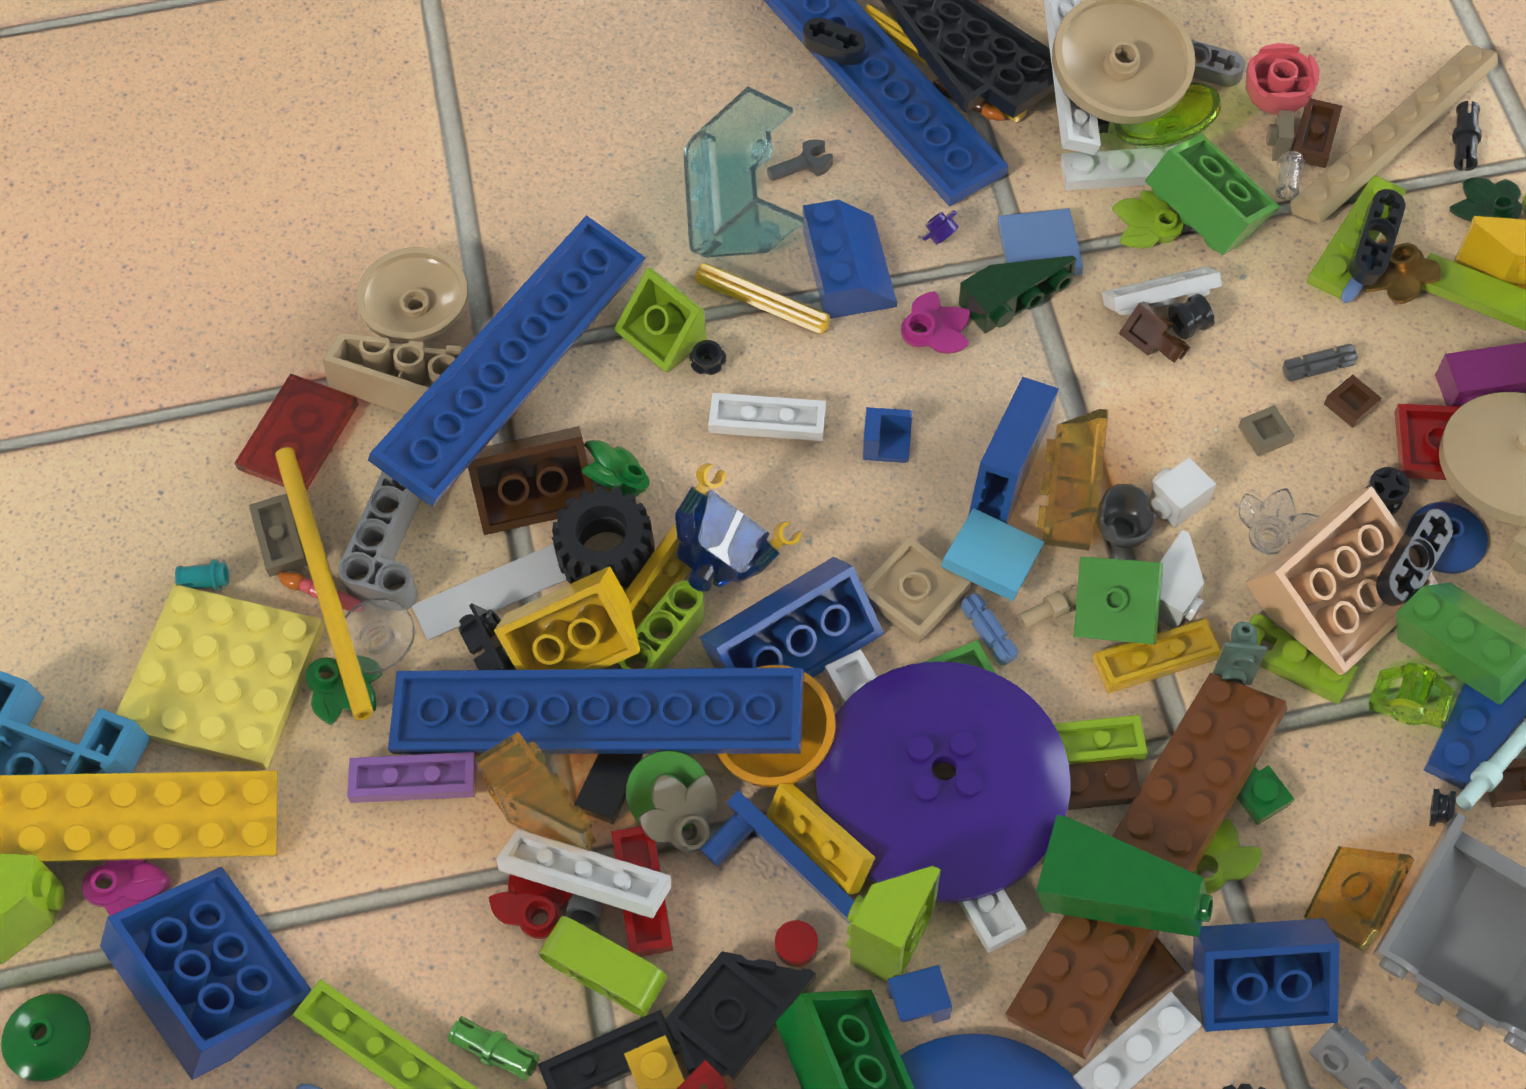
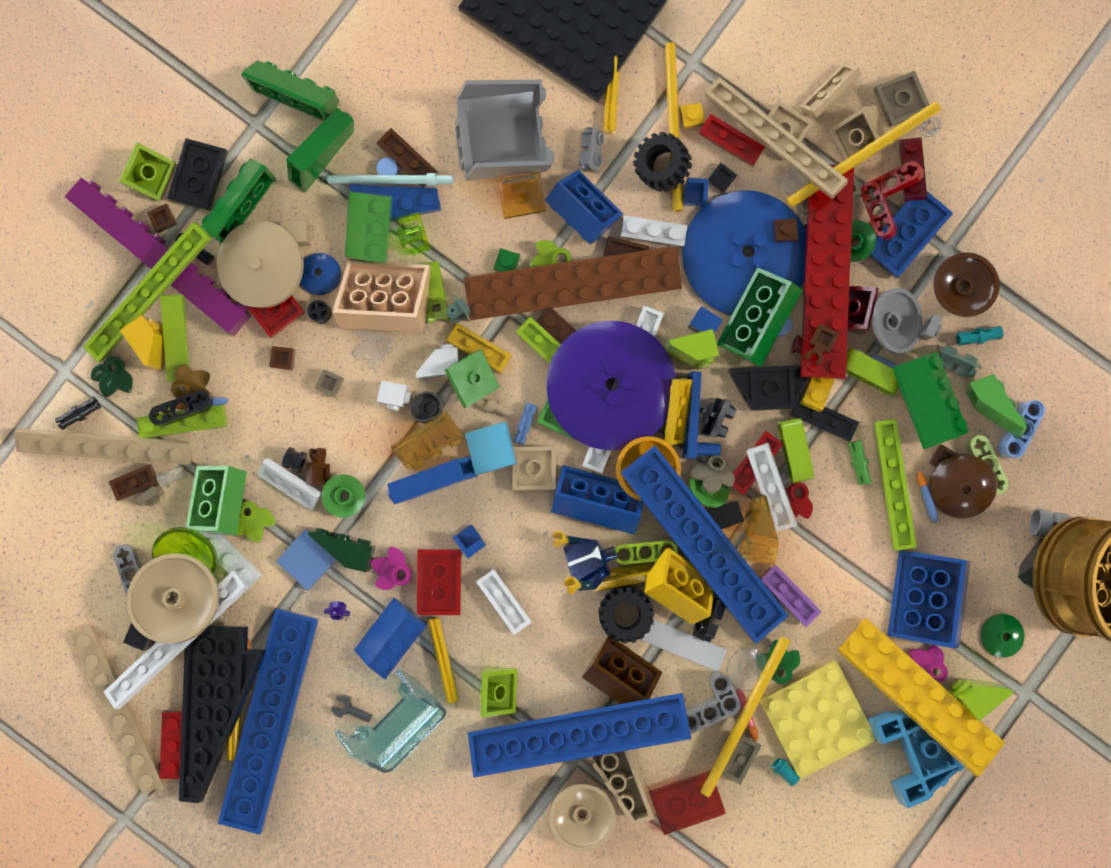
camera: 135 degrees left, 25 degrees up
green plate [581,440,650,497] -> none
black plate [689,340,726,375] -> none
red tile [775,920,818,967] -> none
black beam [803,17,865,65] -> none
green slope [1036,815,1213,937] -> none
coral cylinder [1245,43,1320,115] -> none
dark grey axle [1282,344,1358,381] -> none
black beam [1376,509,1453,606] -> none
black bush [1429,789,1456,827] -> none
none -> bright green dish [322,474,365,518]
none -> red plate [417,549,462,615]
none -> black hips [699,398,737,438]

